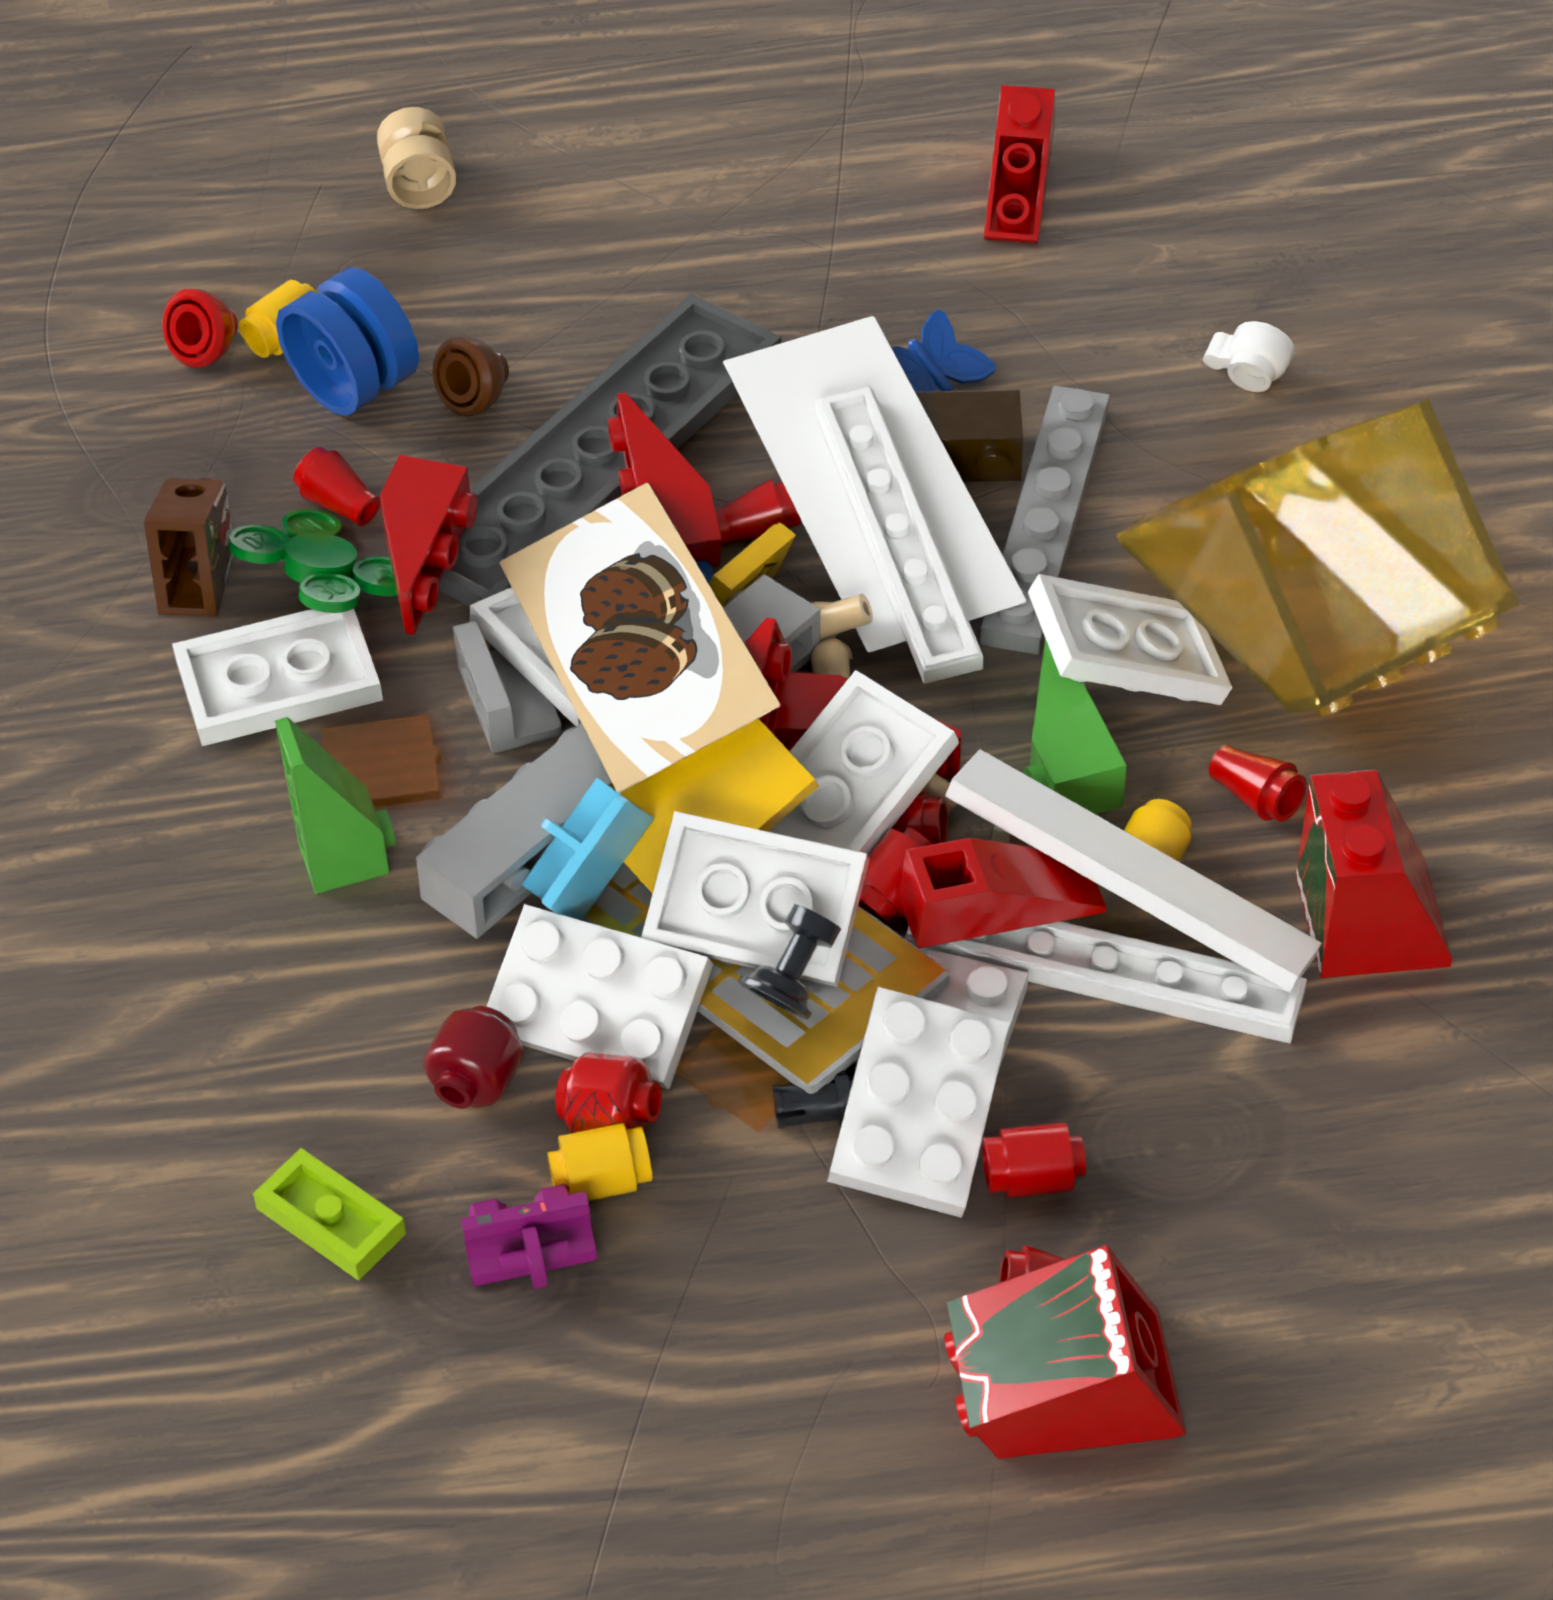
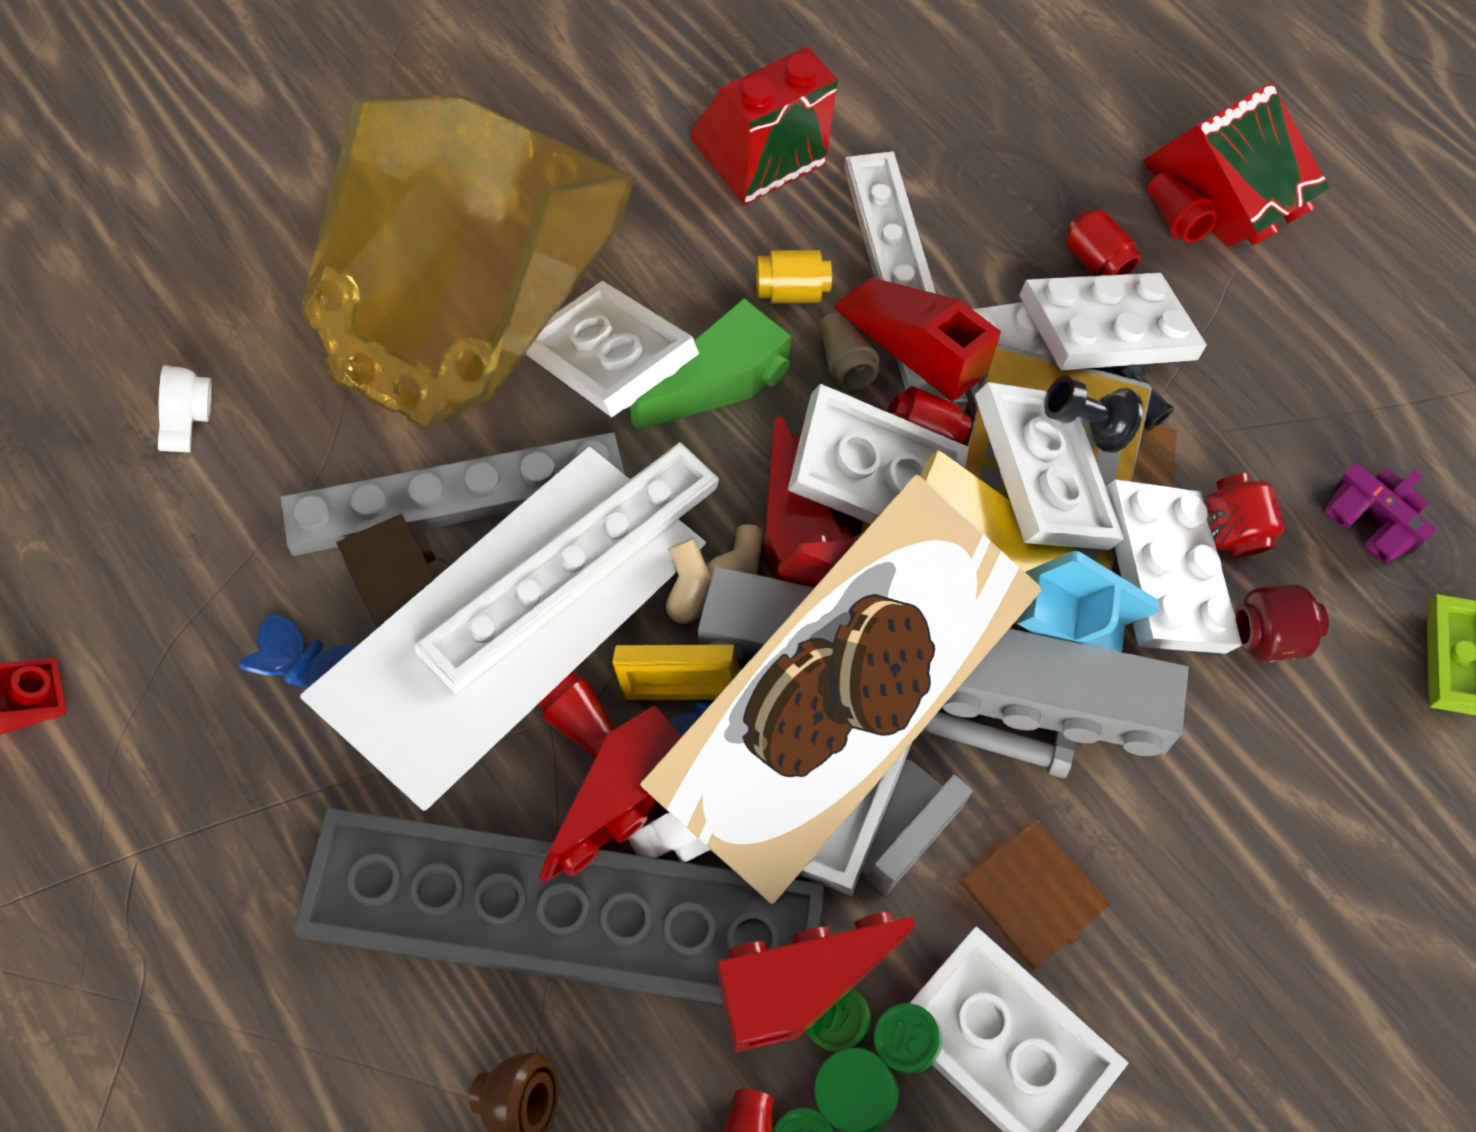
camera: 125 degrees left, 15 degrees up
bright green slope [275,717,396,894] -> none
yellow brick [547,1123,652,1201] -> none
white tile [945,749,1322,993] -> none
red cone [1209,745,1307,822] -> none

